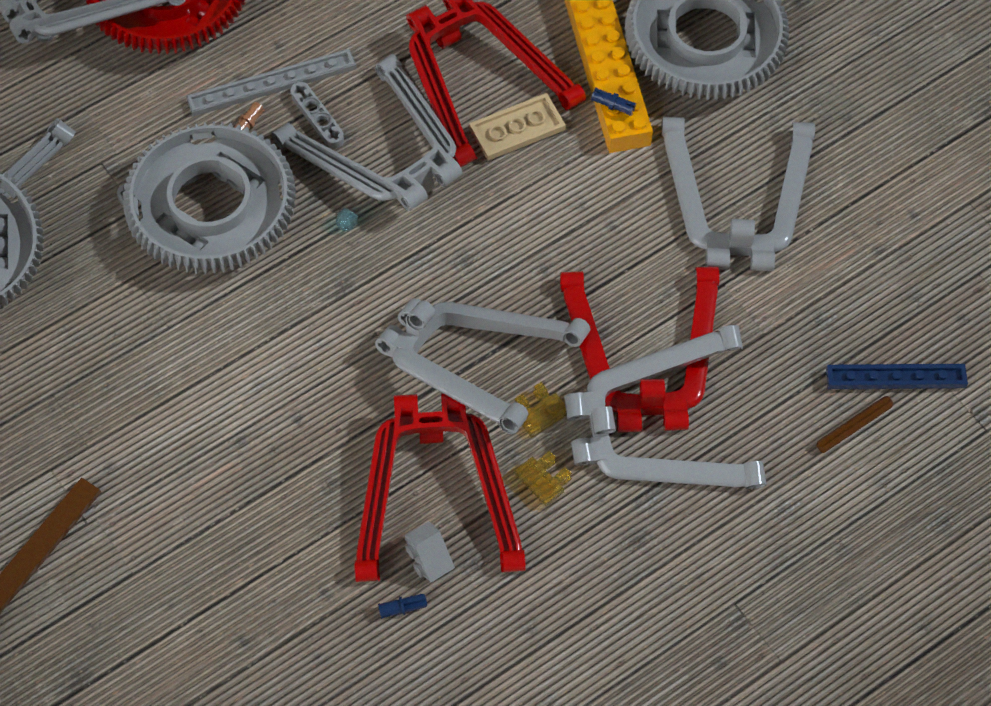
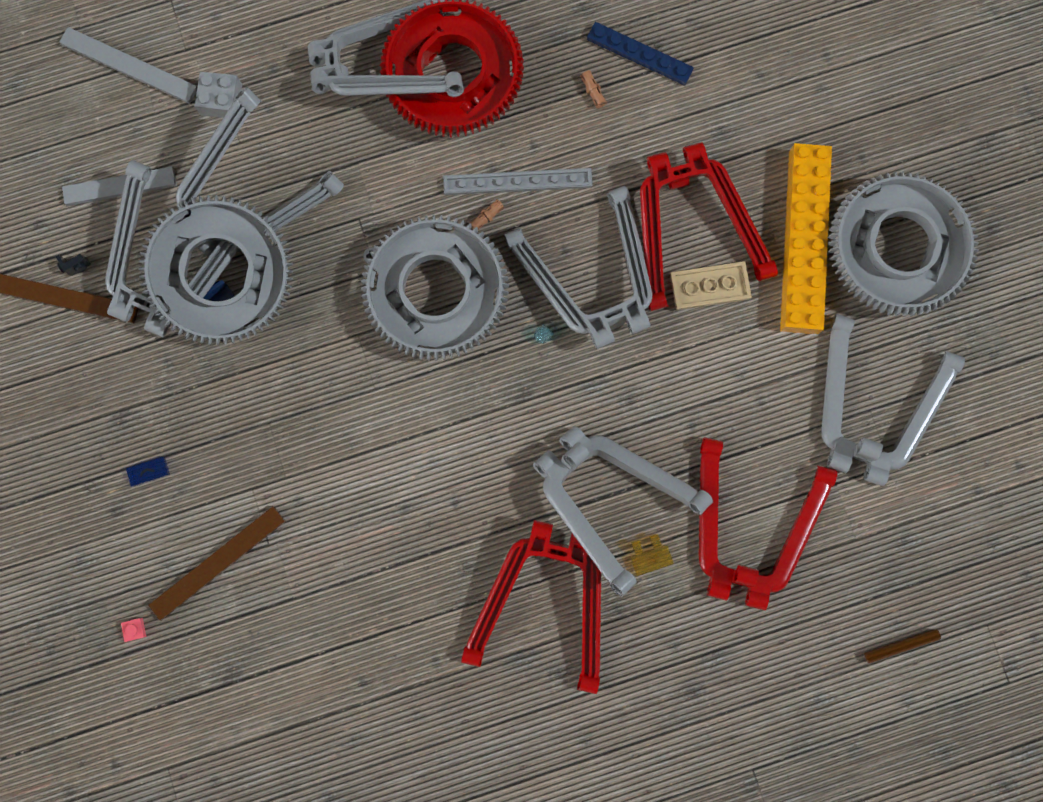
camera: 20 degrees right, 20 degrees up
light grey beam [290,82,344,149] -> none
dark blue axle [378,594,427,619] -> none
light grey brick [405,521,455,583] -> none
clear yellow plate [515,451,572,507] -> none
light grey piece [564,325,767,489] -> none
dark blue pin [591,87,637,116] -> none
dark blue plate [826,364,968,389] -> none

